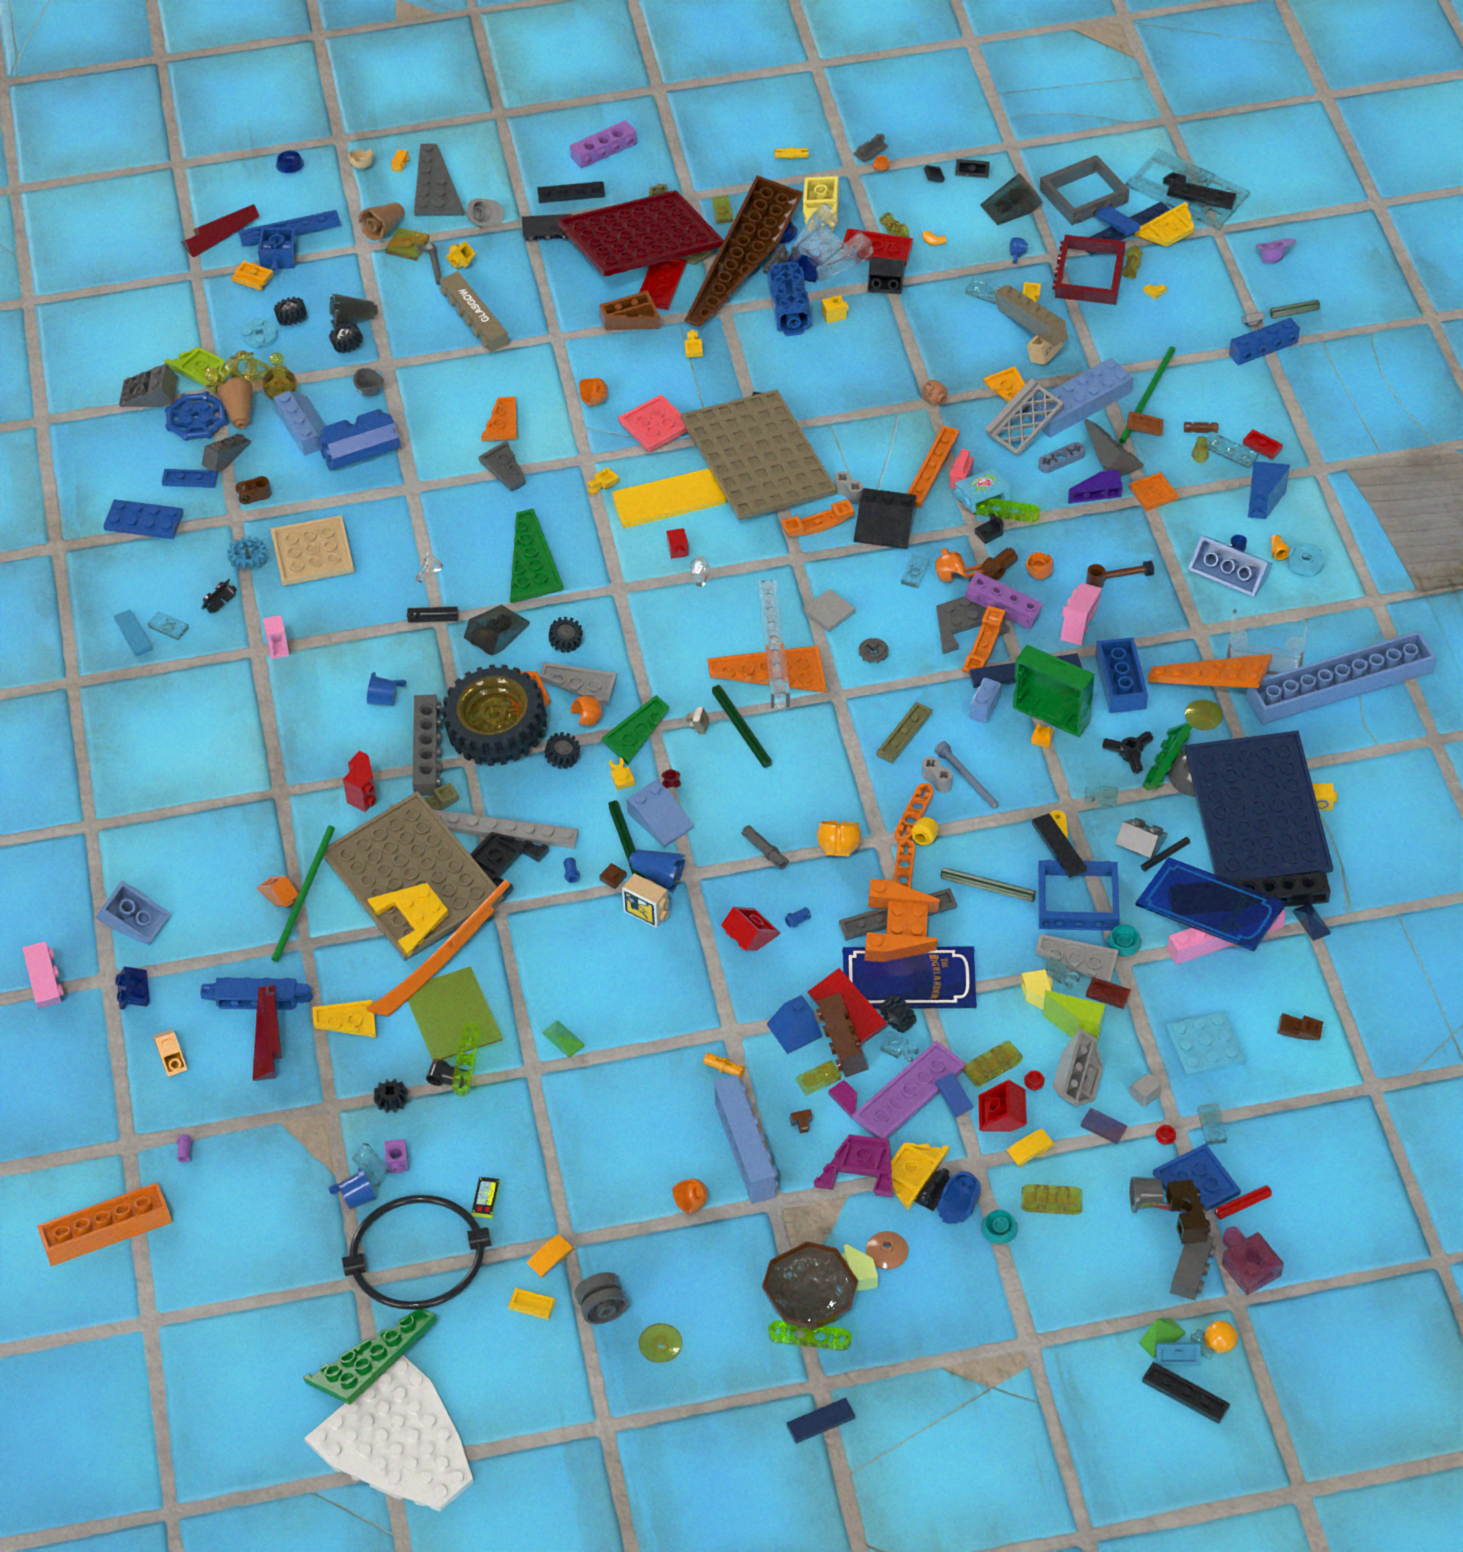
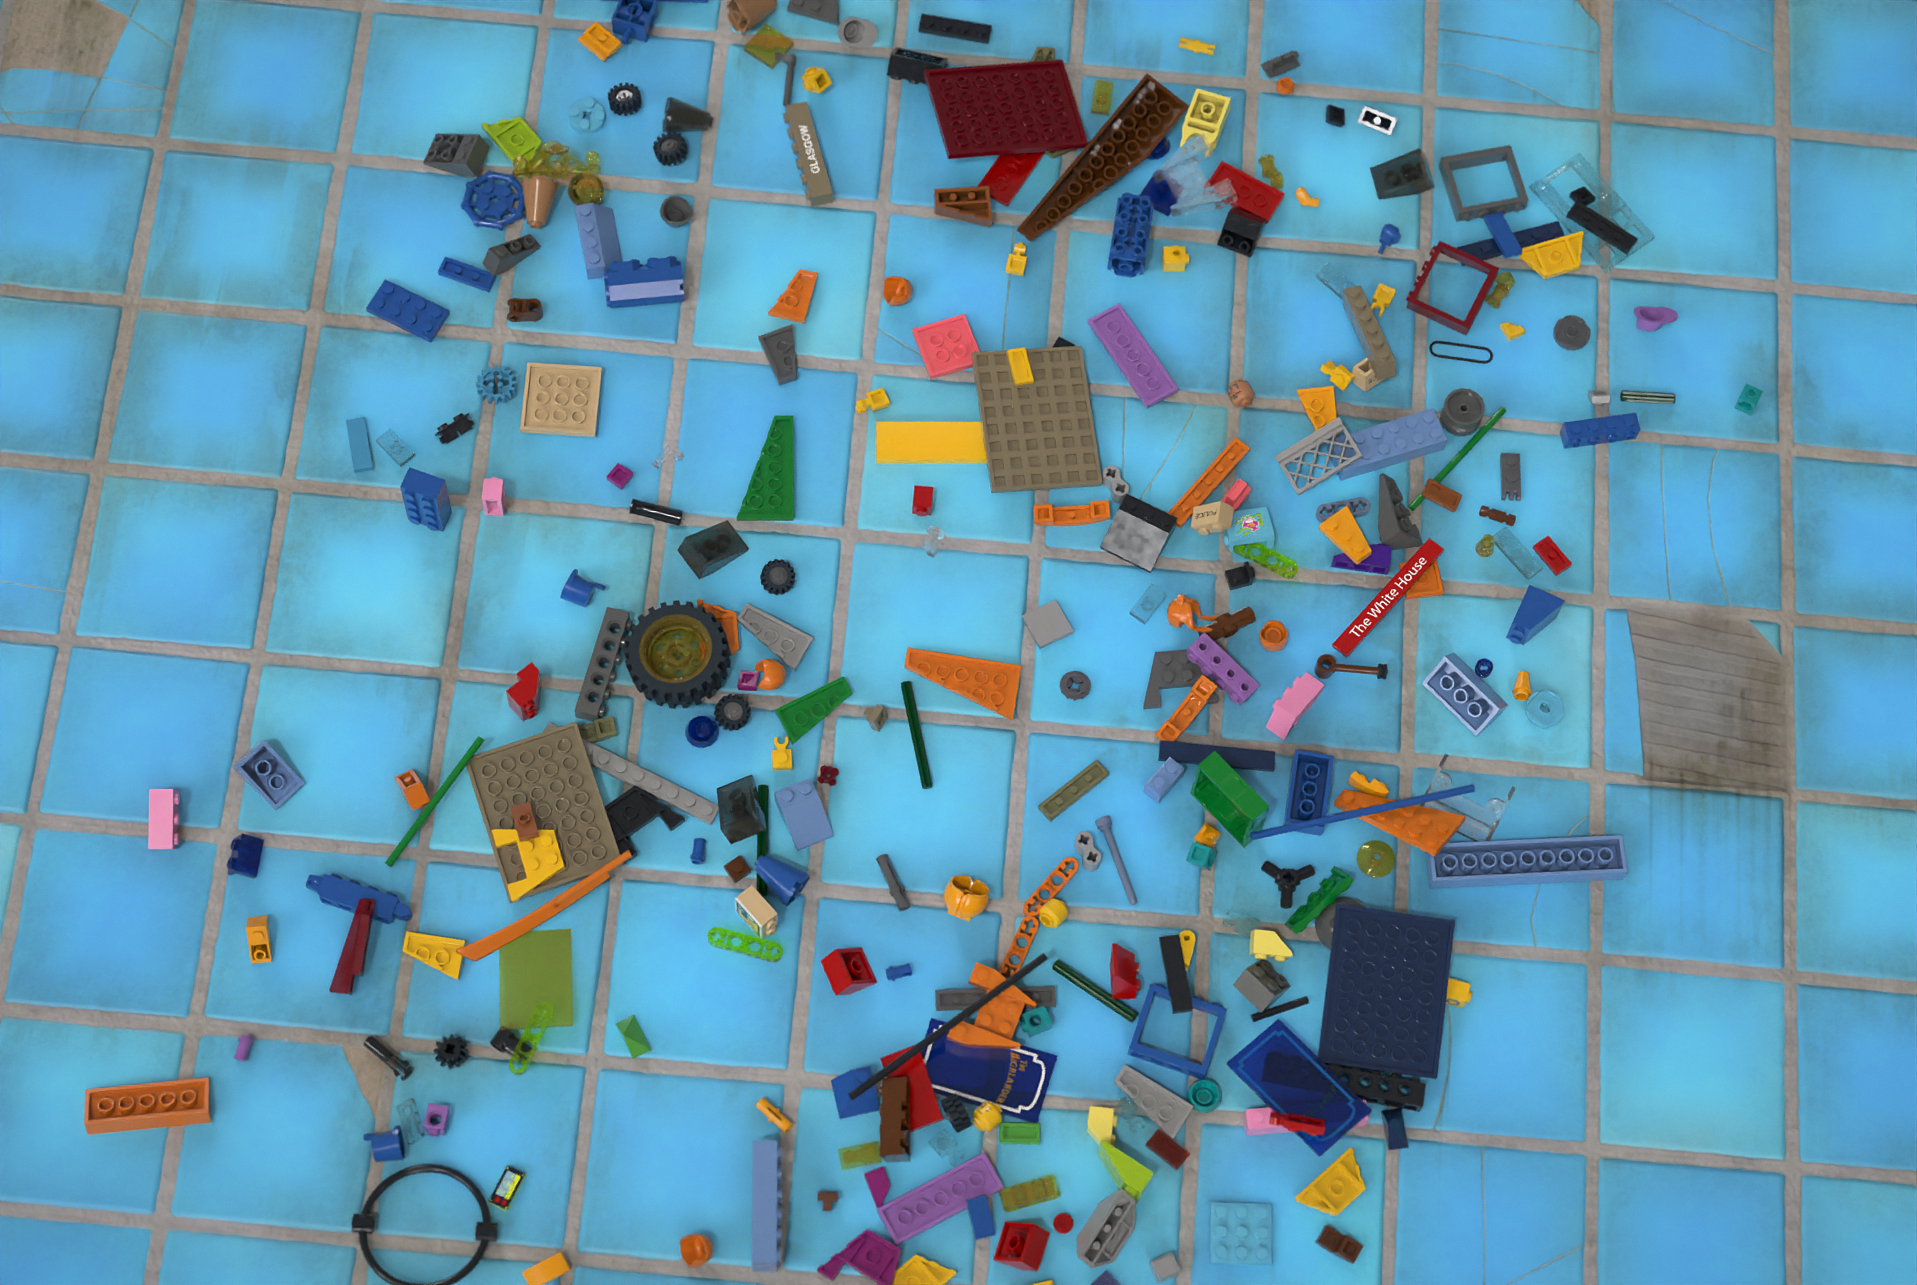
camera: 10 degrees right, 15 degrees up
clear brick [758,580,790,709] -> none
dark grey hinge [763,243,790,274] -> none
none -> black piece [364,1035,414,1081]
none -> blue brick [400,467,452,532]
none -> dark orange plate [510,802,539,842]
none -> magenta plate [606,463,633,490]
none -> clear blue hat [685,716,719,748]
none -> clear neon green beam [707,927,783,963]
none -> clear smoke slope [717,774,766,844]
none -> magenta tile [737,671,760,691]
none -> black piece [848,953,1048,1101]
none -> yellow head [972,1102,1002,1132]
none -> bright green tile [999,1123,1040,1145]
none -> yellow tile [1006,347,1034,386]
none -> teal brick [1020,1006,1052,1038]
none -> medium lavender plate [1088,304,1178,409]
none -> red slope [1110,943,1140,999]
none -> teal brick [1186,842,1217,871]
none -> tan brick [1191,501,1234,535]
none -> light yellow slope [1249,929,1292,962]
none -> blue piece [1250,784,1475,840]
none -> red plate [1269,1112,1325,1136]
none -> yellow wing [1294,1147,1366,1217]
none -> light orange wing [1319,505,1372,564]
none -> yellow plate [1320,360,1355,391]
none -> red tile [1332,538,1444,658]
none -> light orange slope [1347,771,1389,798]
none -> black piece [1429,341,1493,364]
none -> dark grey wheel [1440,388,1485,436]
none -> dark grey hinge [1500,453,1521,501]
none -> dark grey tile [1553,315,1590,351]
none -> teal brick [1734,384,1763,416]

